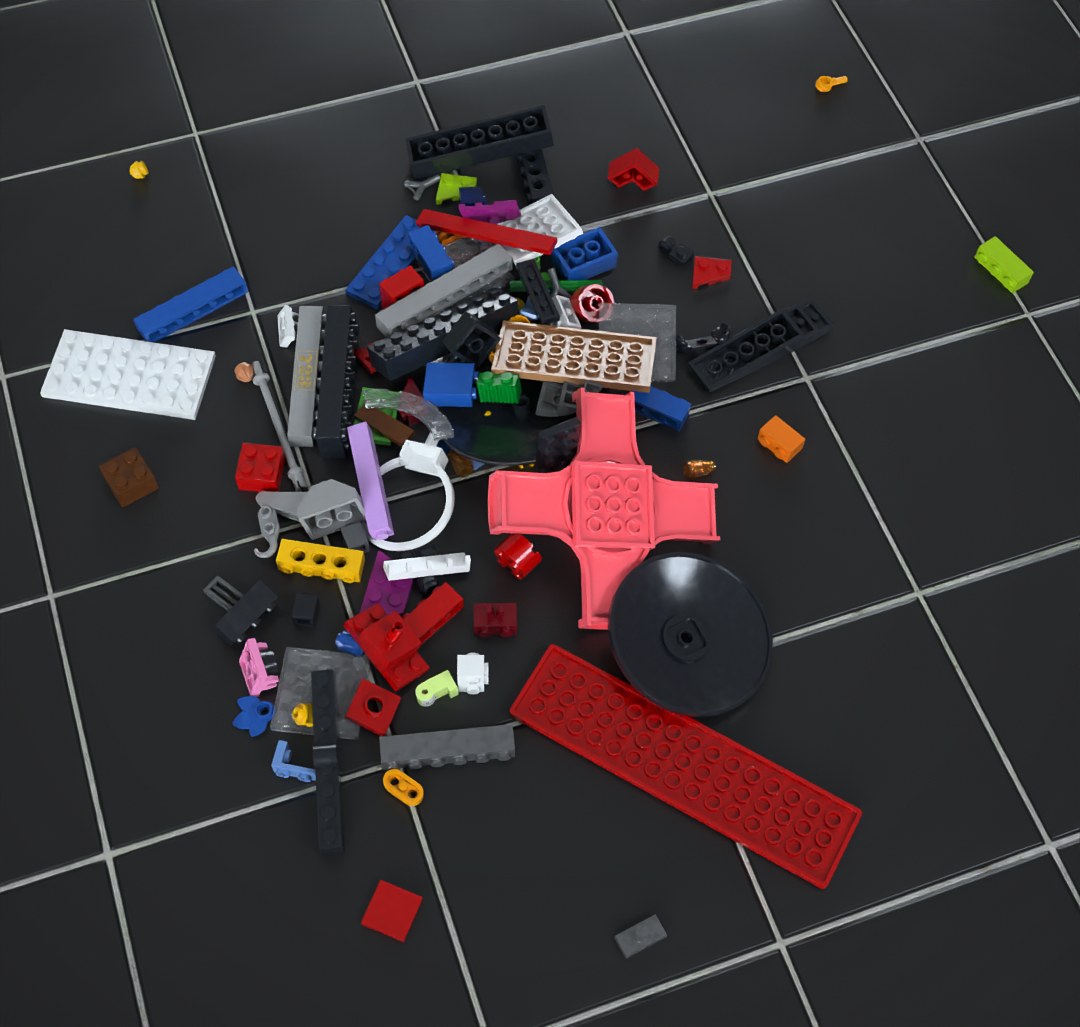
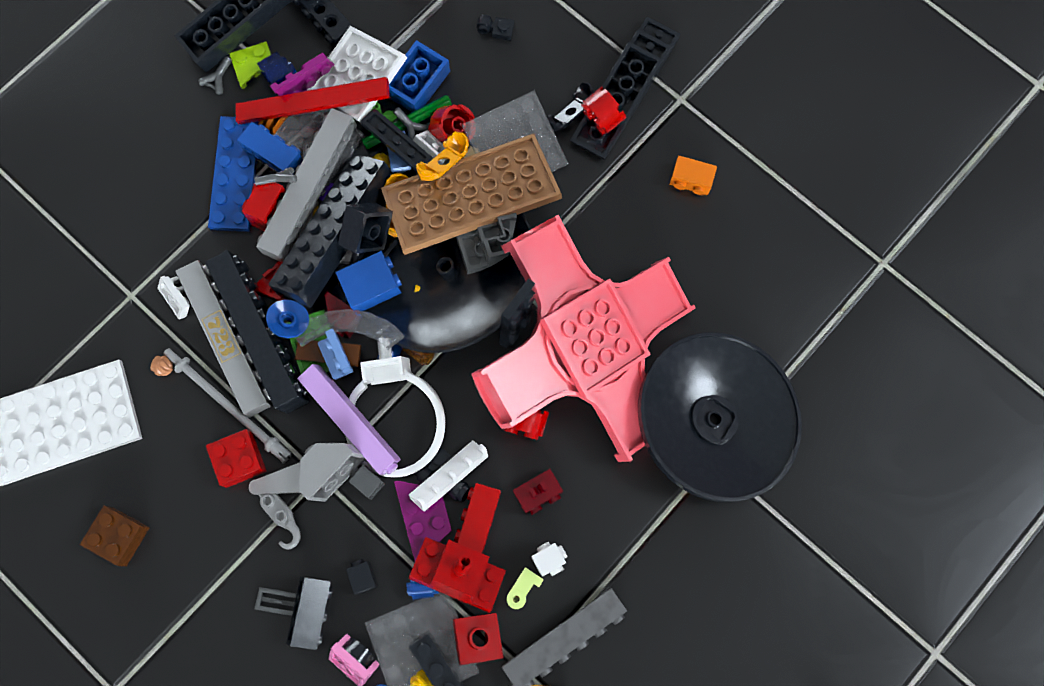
camera: 25 degrees left, 15 degrees up
blue brick [133,266,248,343] -> none
yellow brick [276,539,365,583] -> none
green brick [476,371,522,404] -> none
red plate [510,644,862,889] -> none
blue brick [632,385,691,432] -> none
clear orange cone [683,459,715,479] -> none
red wing [692,256,732,289] -> none
none -> dark grey piece [254,167,297,186]
none -> blue dish [266,300,309,338]
none -> medium blue bracket [318,328,354,380]
none -> light orange piece [416,131,469,181]
none -> red brick [581,86,626,135]

